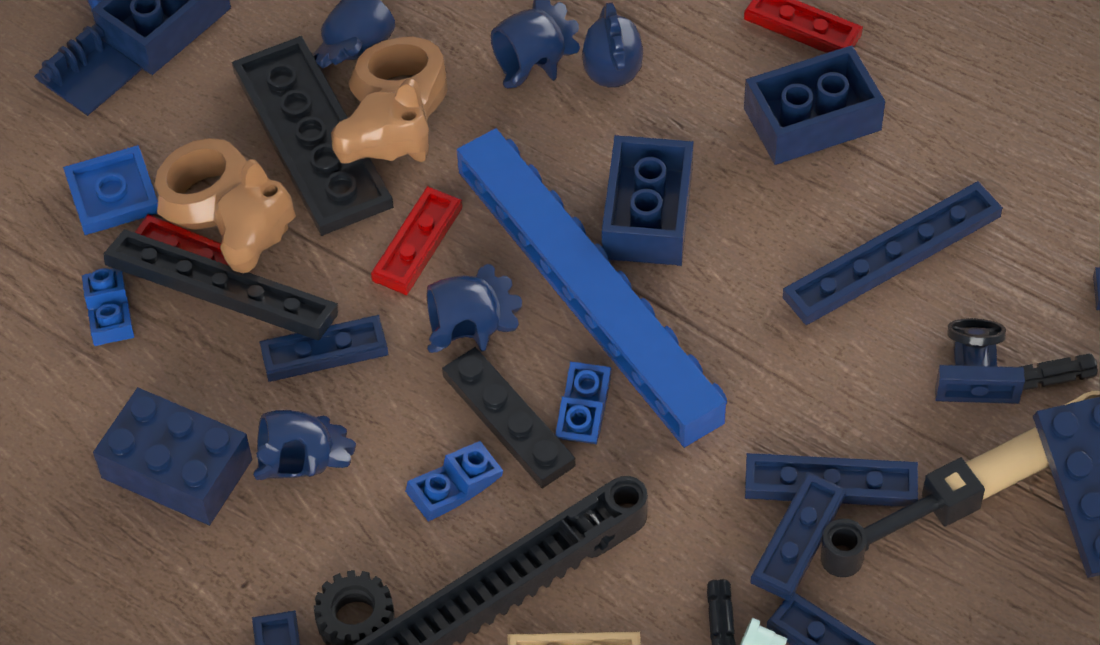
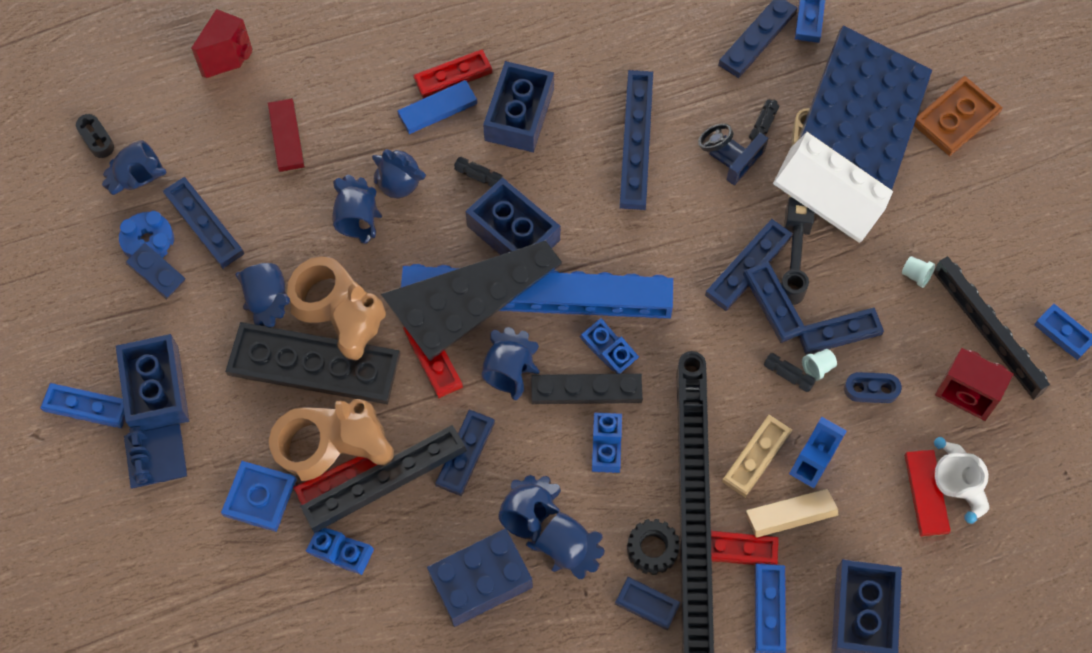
camera: 55 degrees left, 10 degrees up
none -> black wing [381,241,562,361]
none -> blue tile [397,80,477,134]
none -> black axle [454,157,503,187]
none -> dark blue piece [526,512,604,579]
none -> white slope [773,132,893,243]

